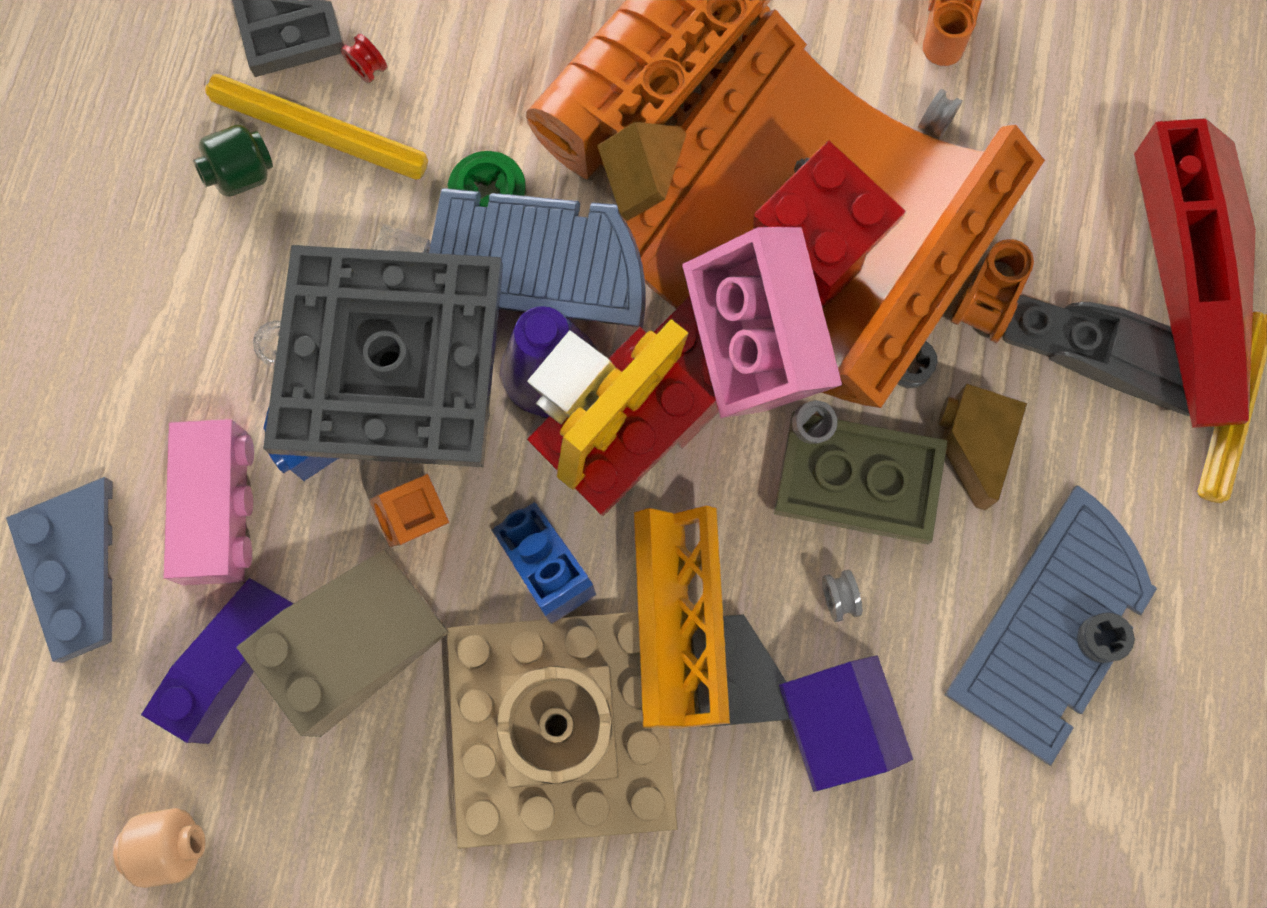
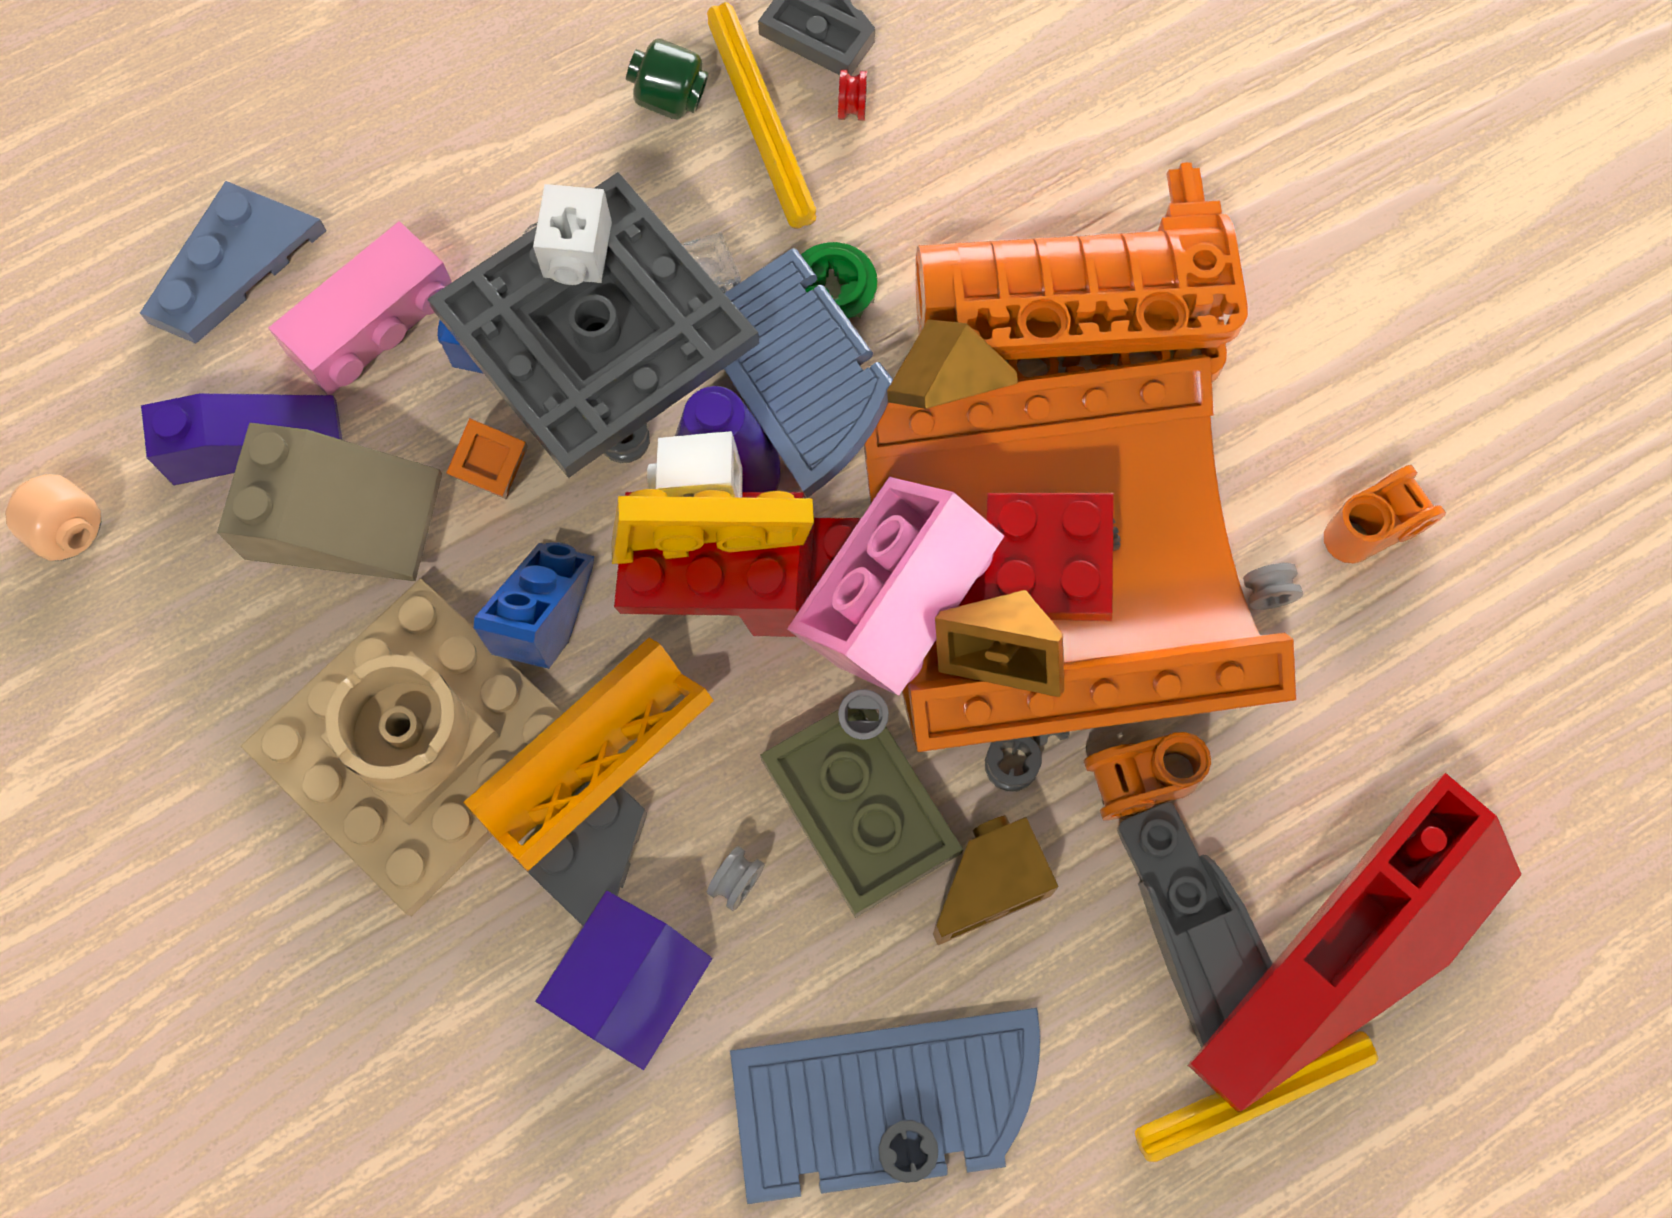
camera: 45 degrees right, 5 degrees down
none -> white brick [533,184,612,285]
none -> pearl gold slope [935,590,1065,697]

